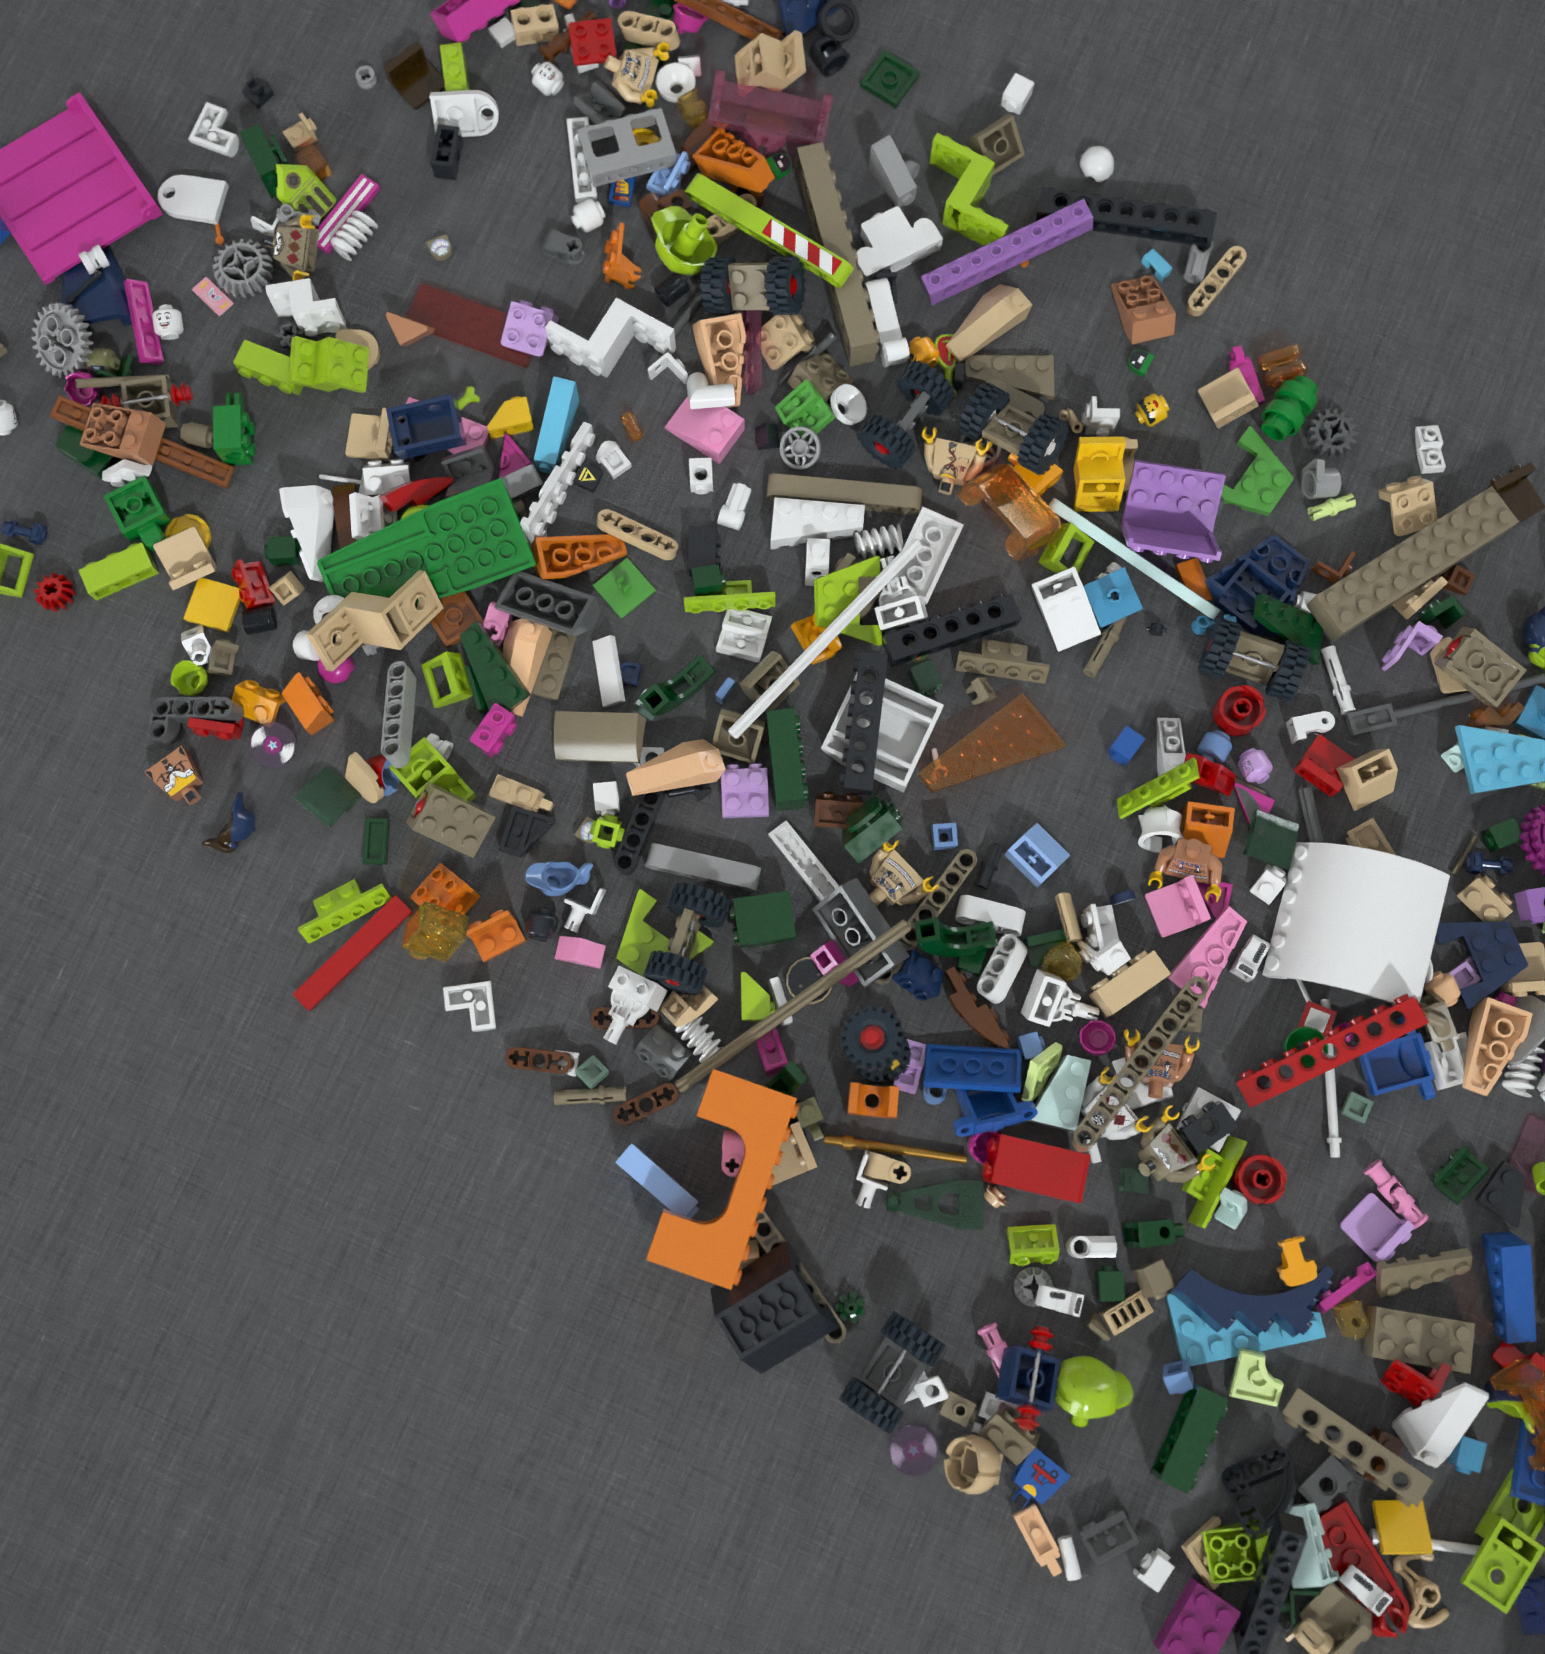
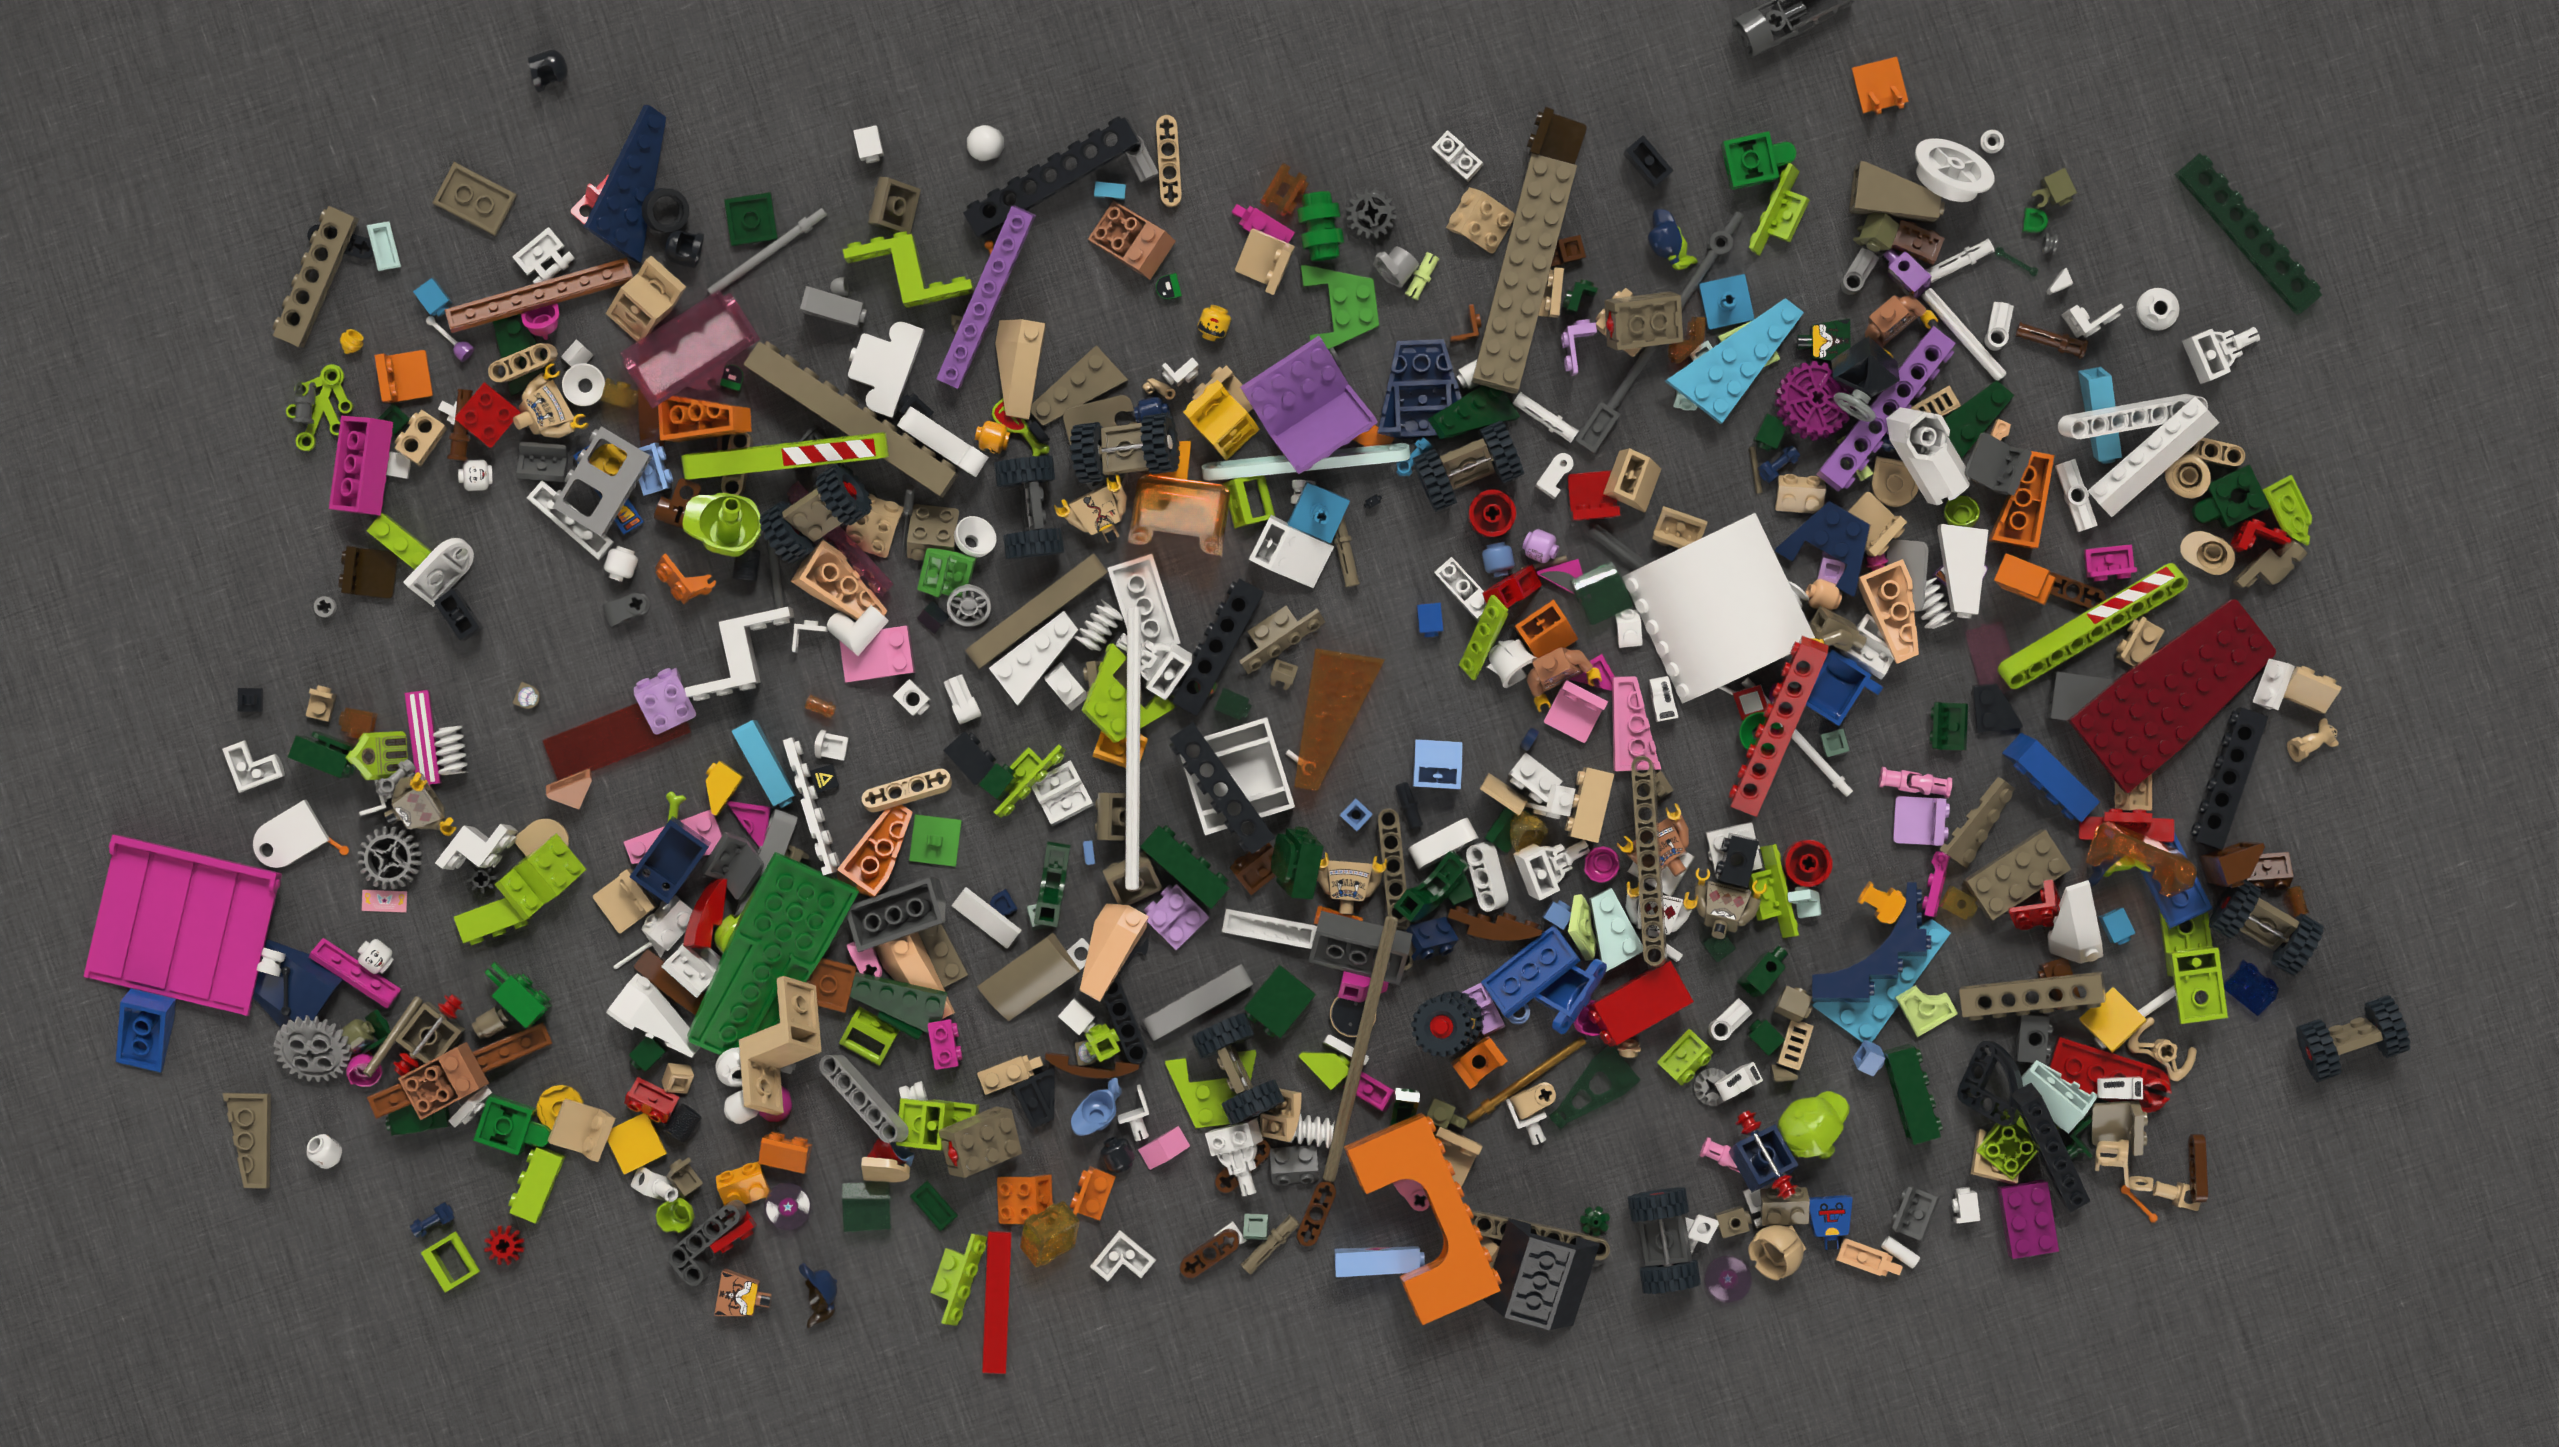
camera: 40 degrees left, 10 degrees up
none -> light grey bar [707,208,827,297]
none -> reddish brown slope [1045,1052,1140,1078]

